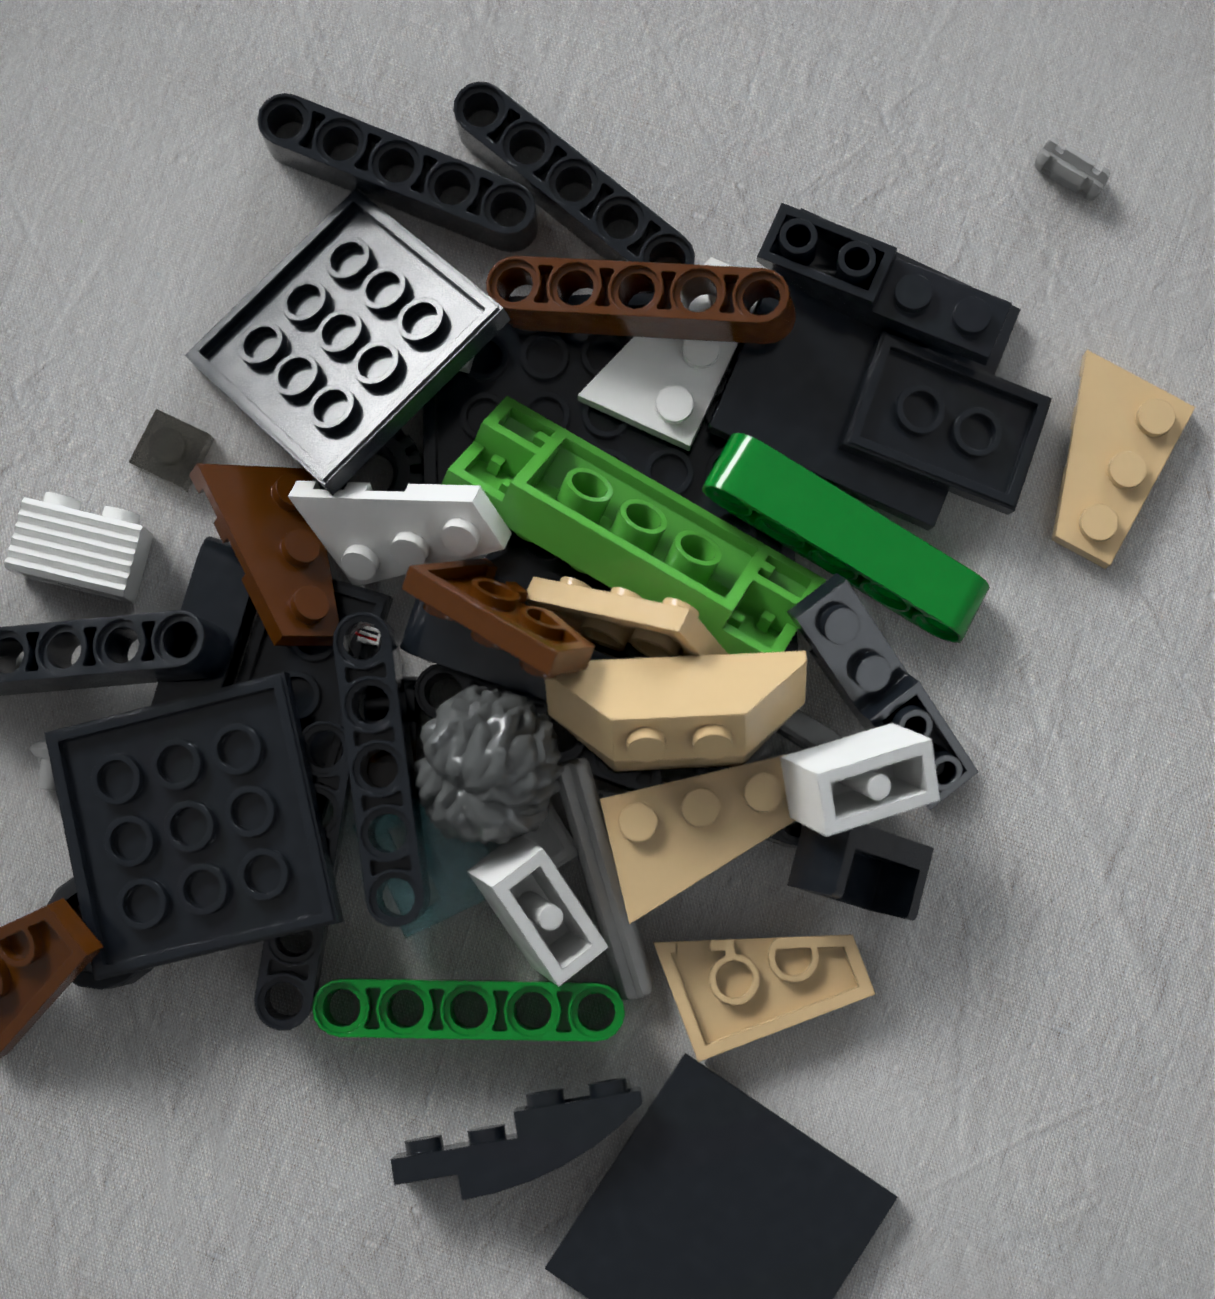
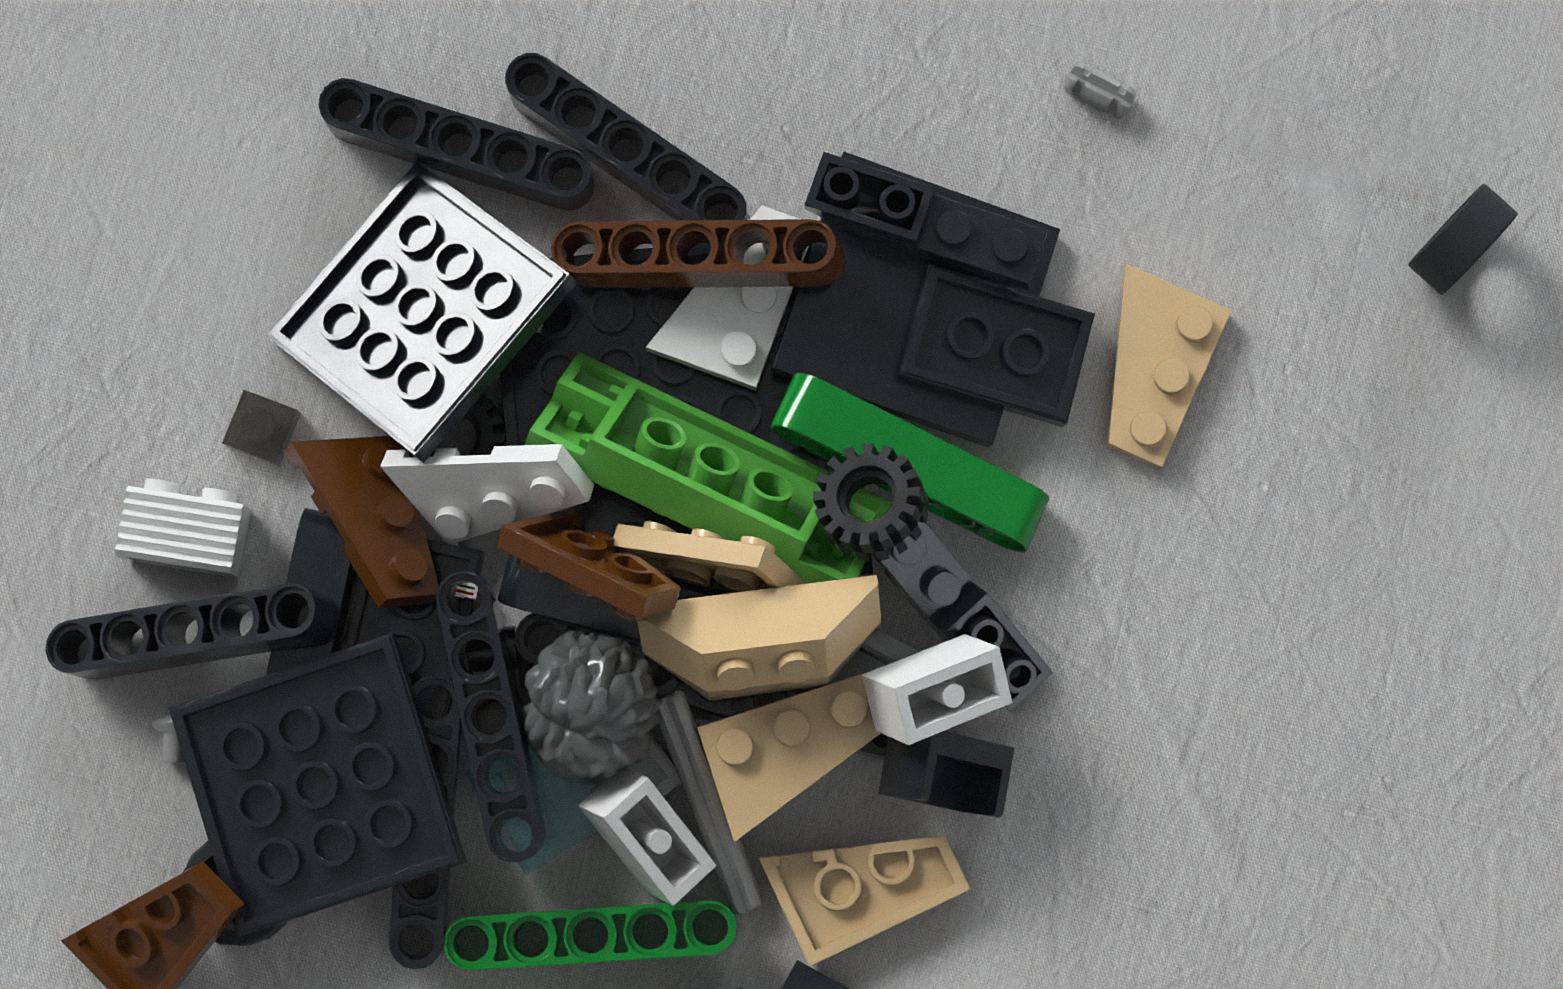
camera: 10 degrees left, 0 degrees up
none -> black tyre [813,443,929,562]

